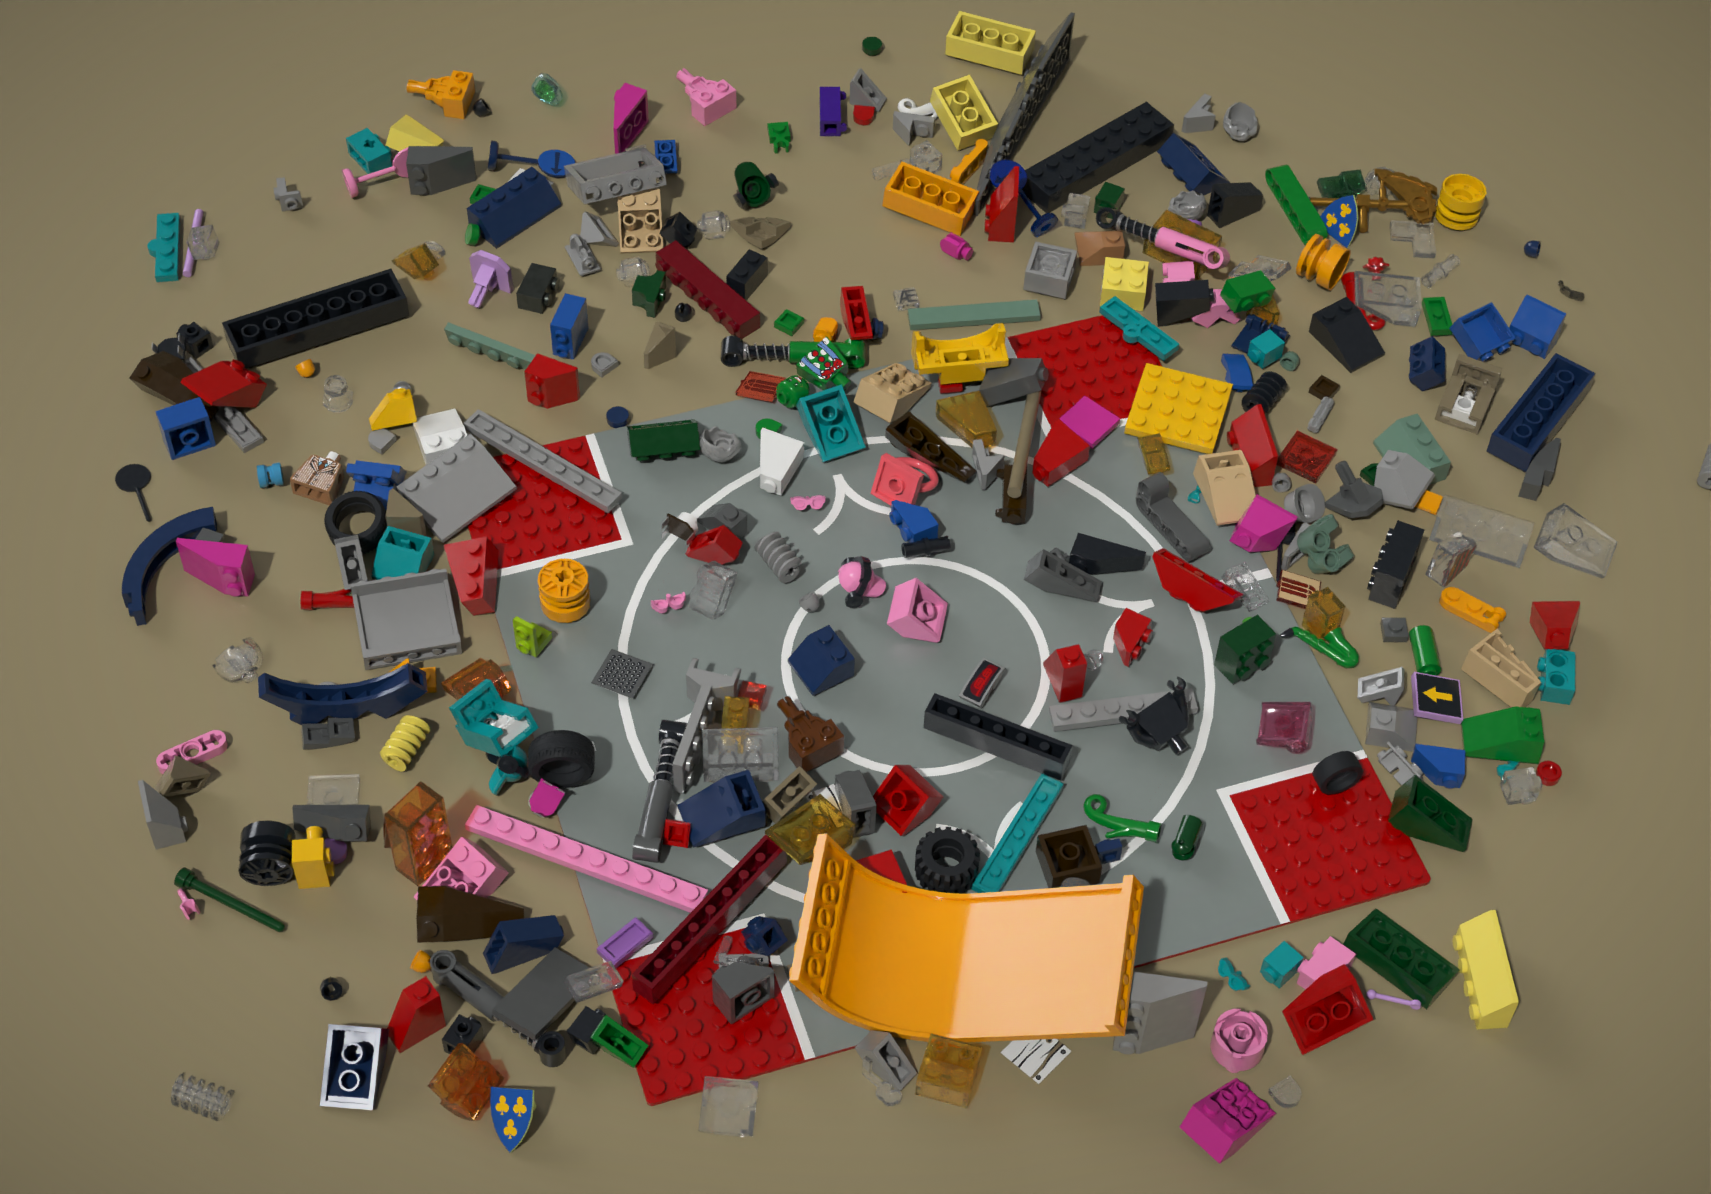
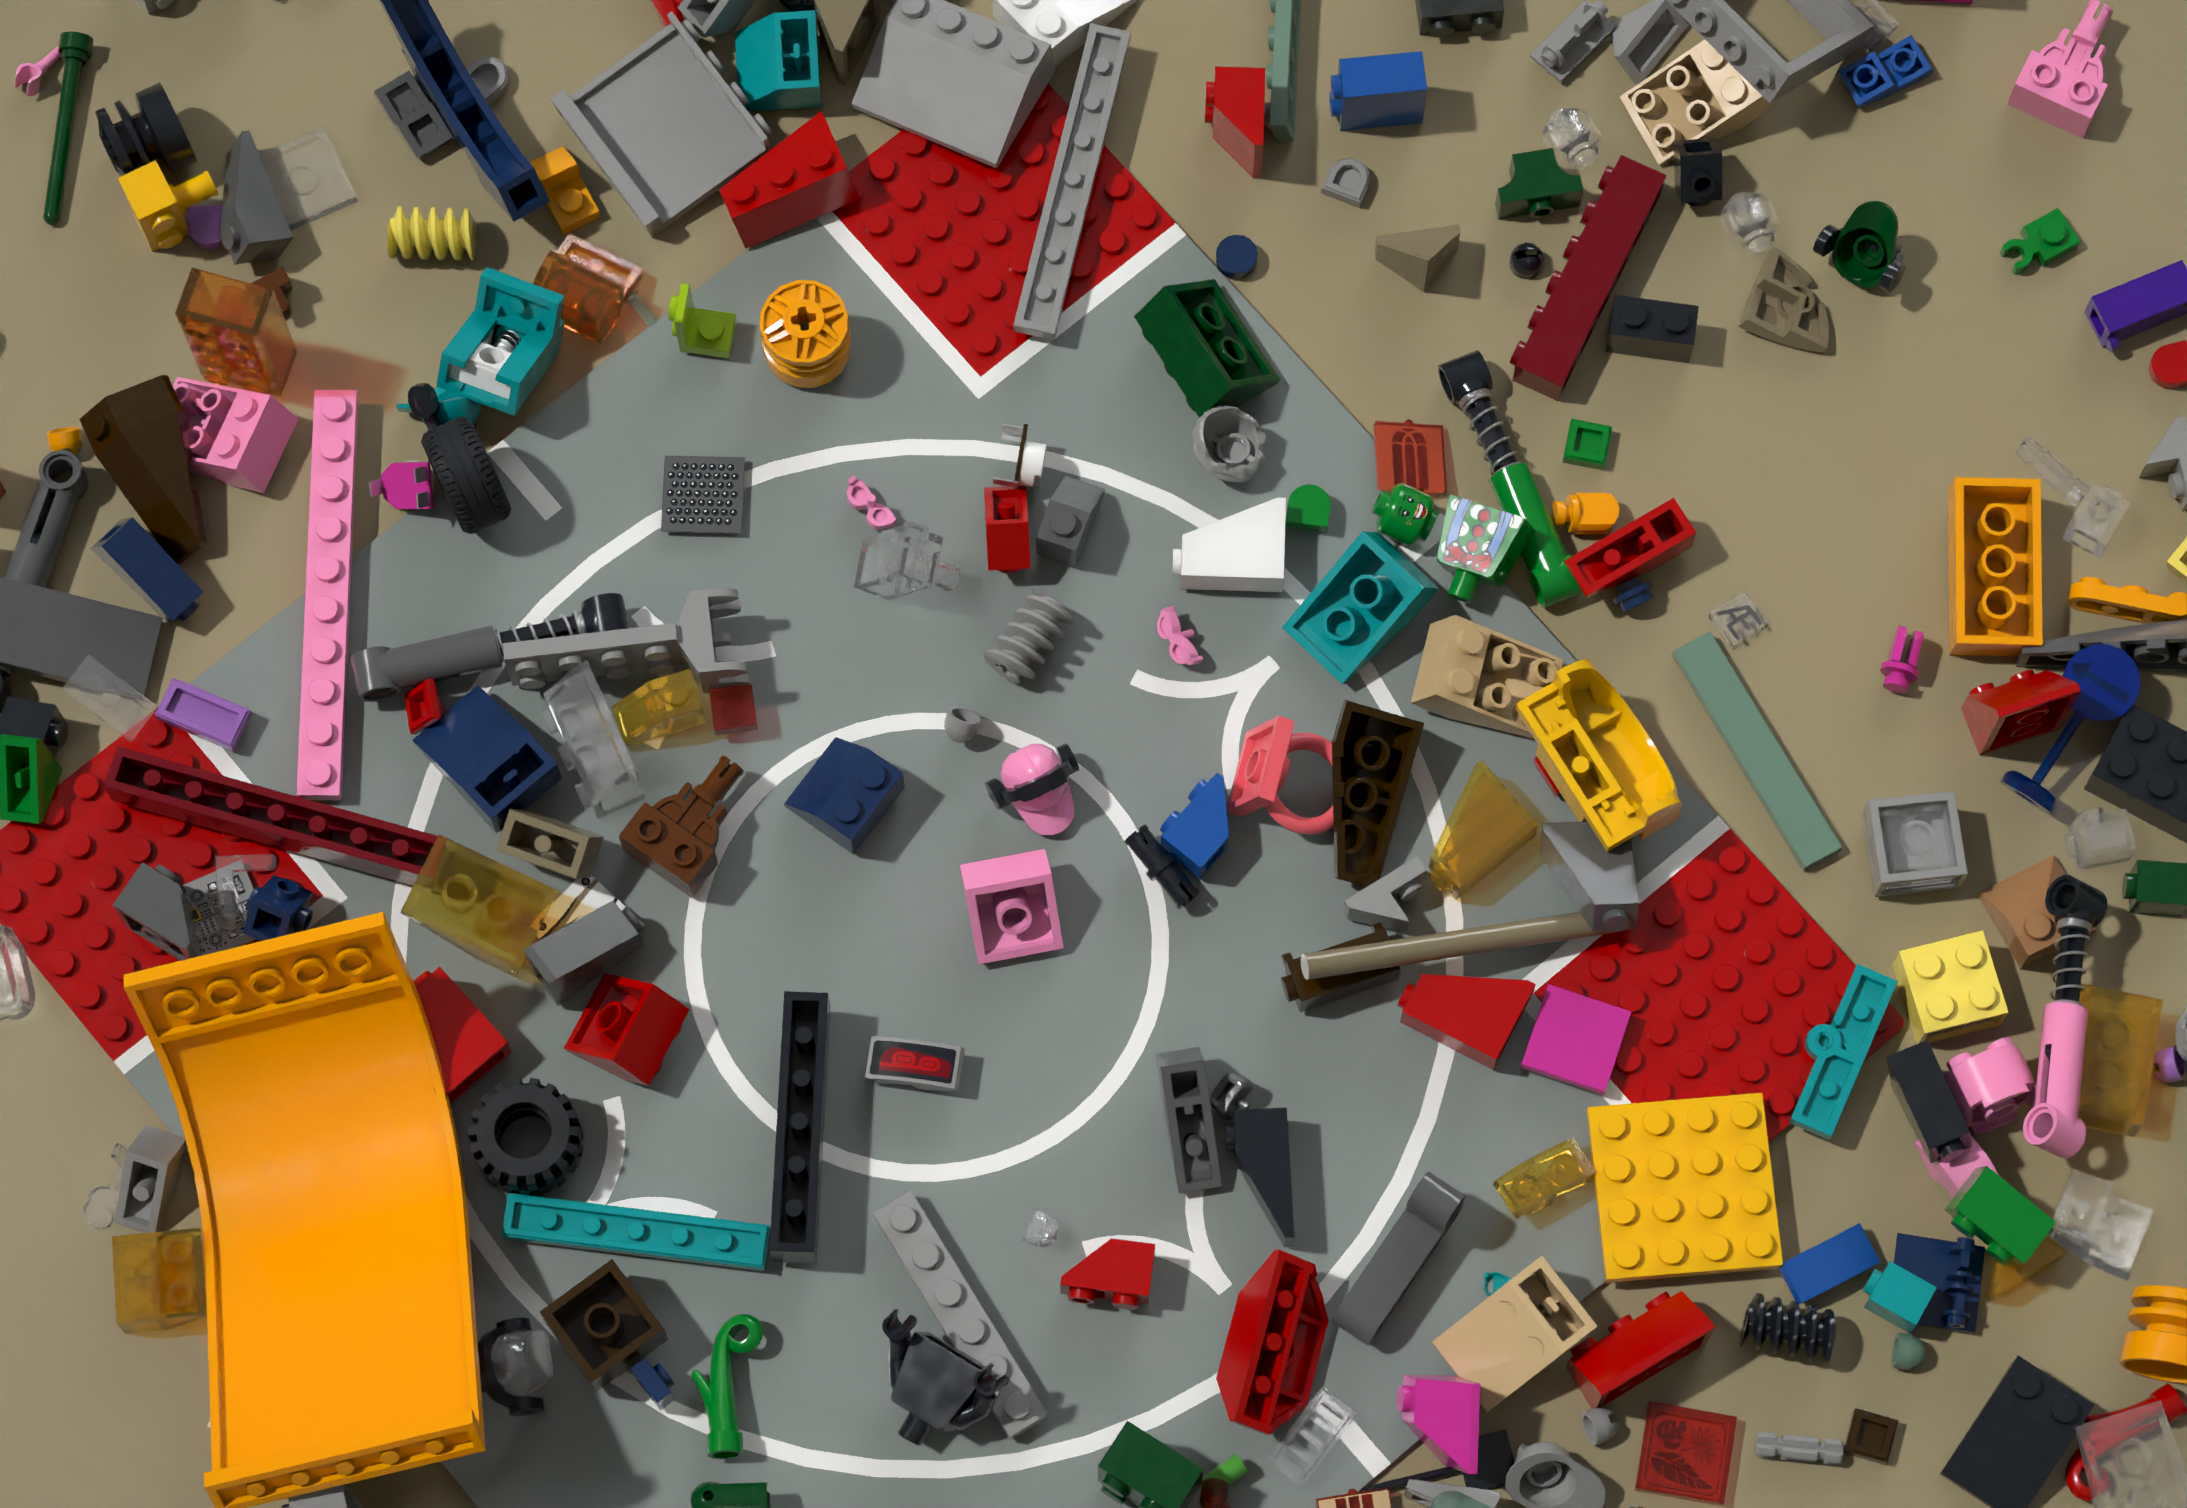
camera: 70 degrees right, 20 degrees up
red slope [1043,644,1087,703] -> none

